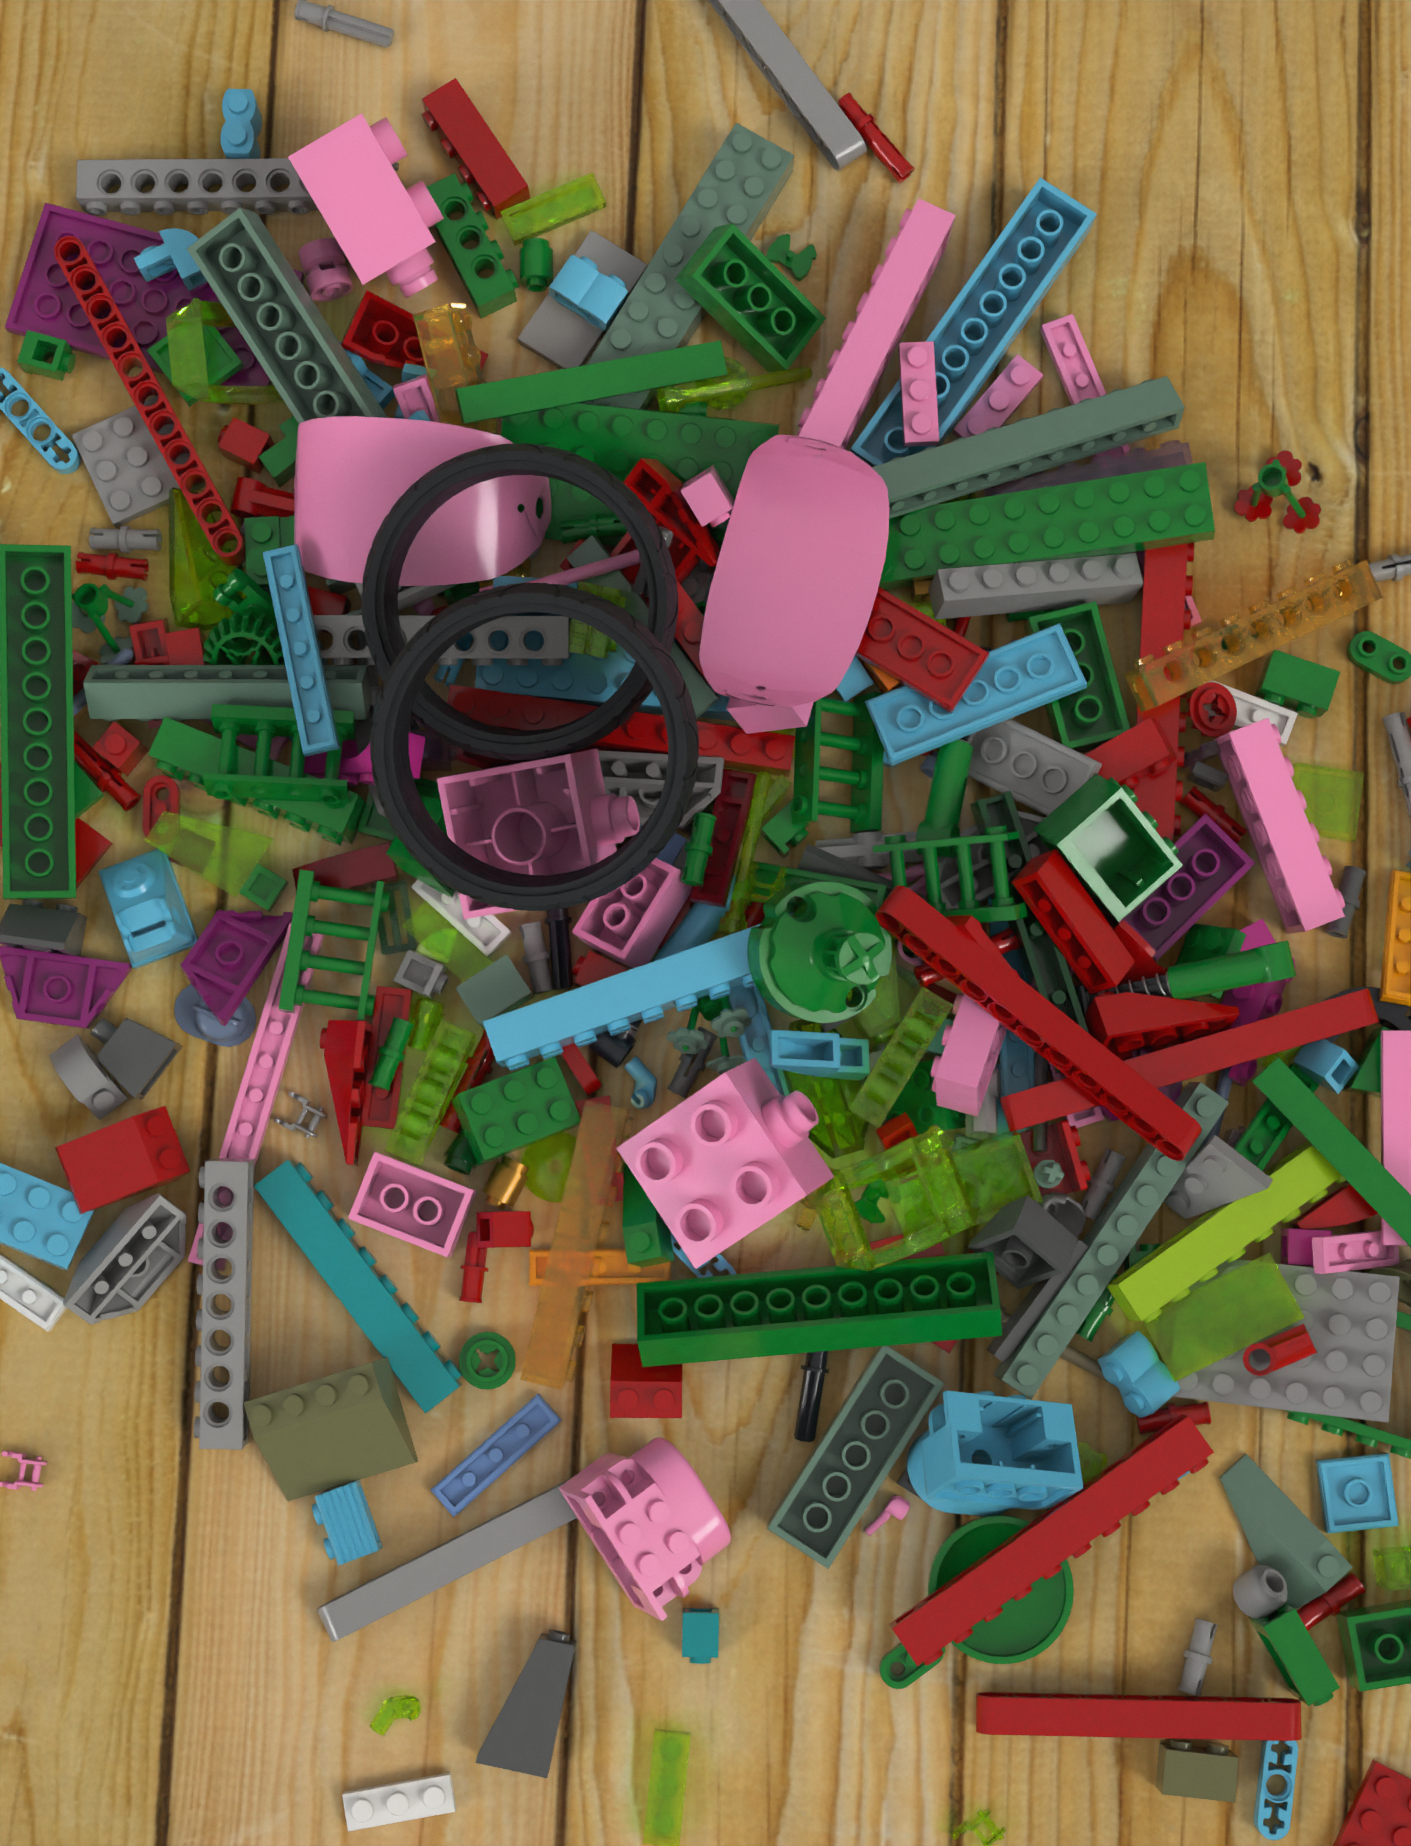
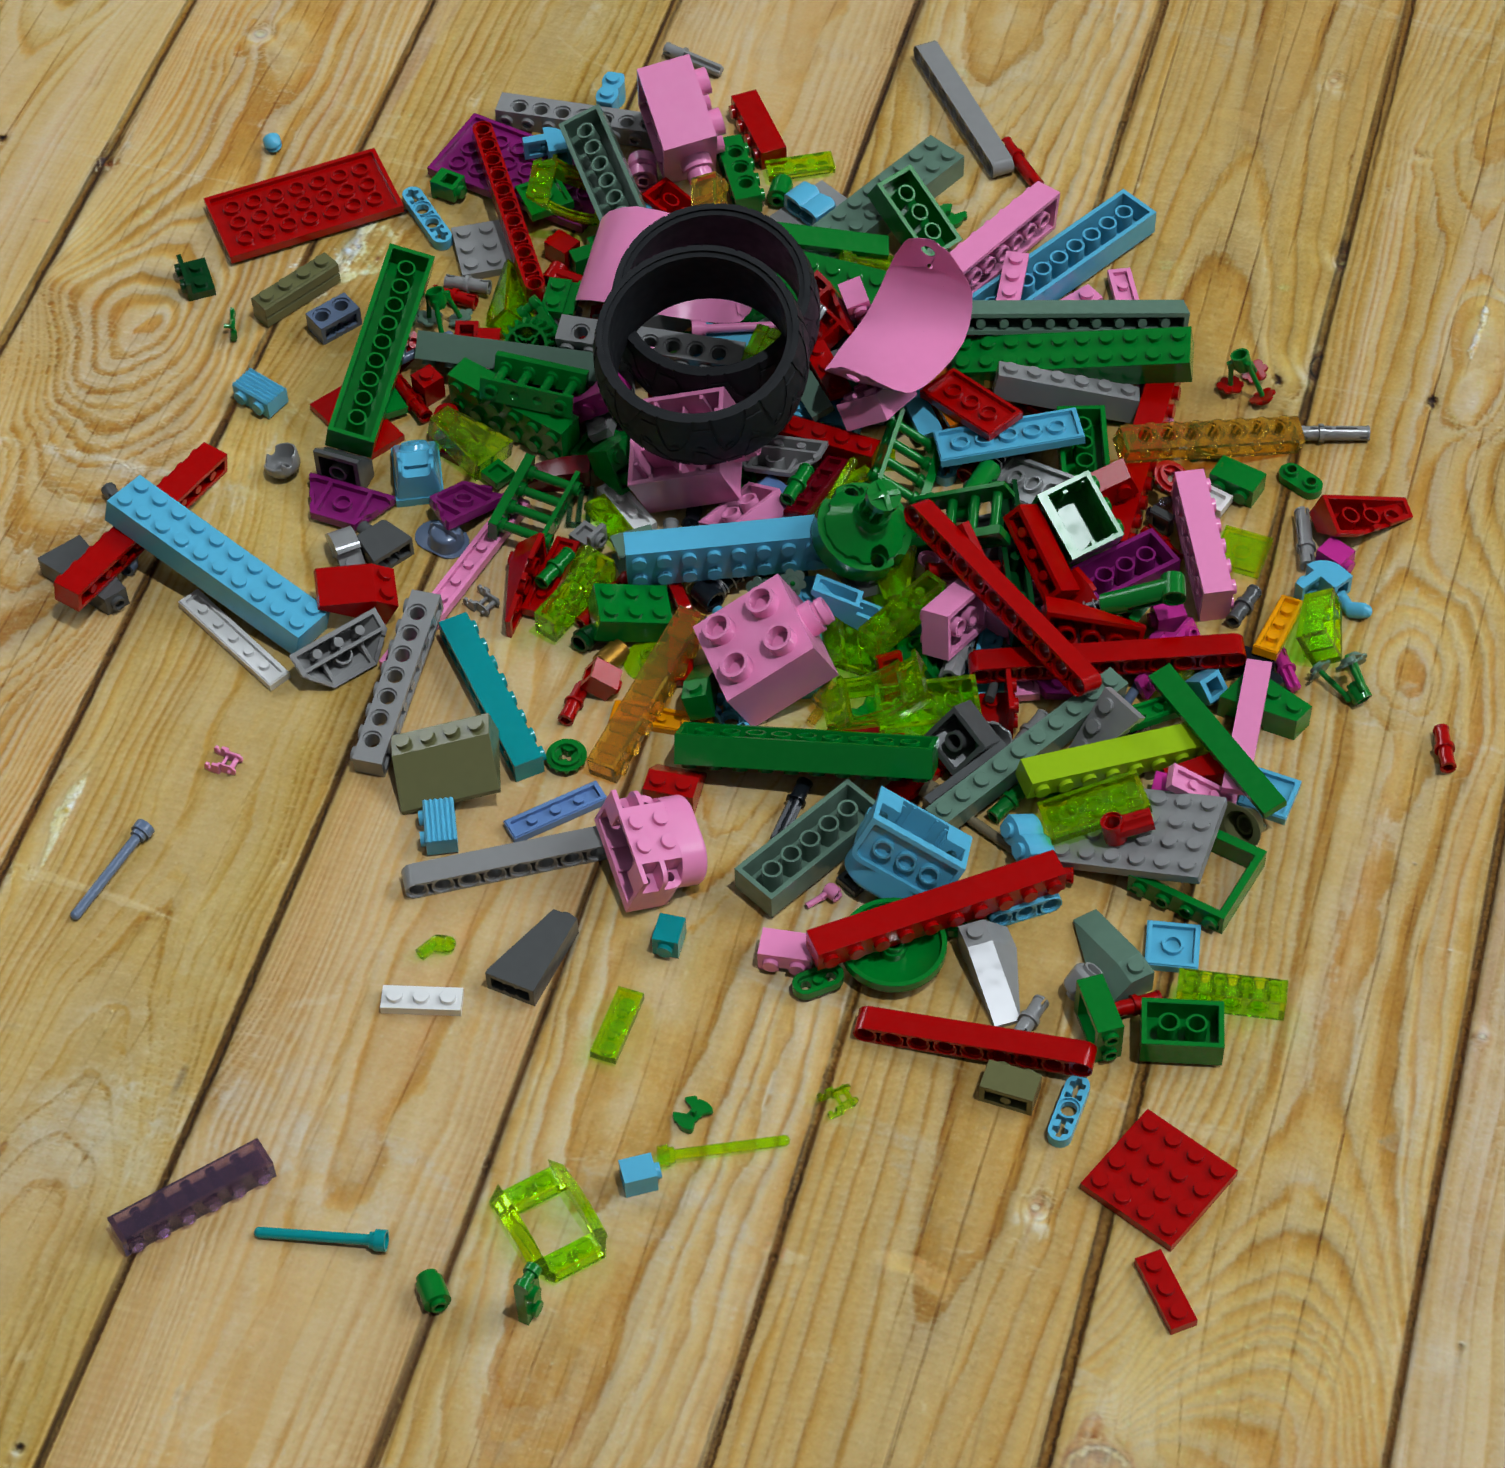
camera: 15 degrees right, 30 degrees down
medium azure tile [263,544,340,756] -> none
bright pink brick [348,1152,477,1257] -> none
sand green axle [1031,1160,1064,1188] -> none
none -> bright pink brick [757,927,814,975]
none -> light grey wedge [957,919,1020,1027]

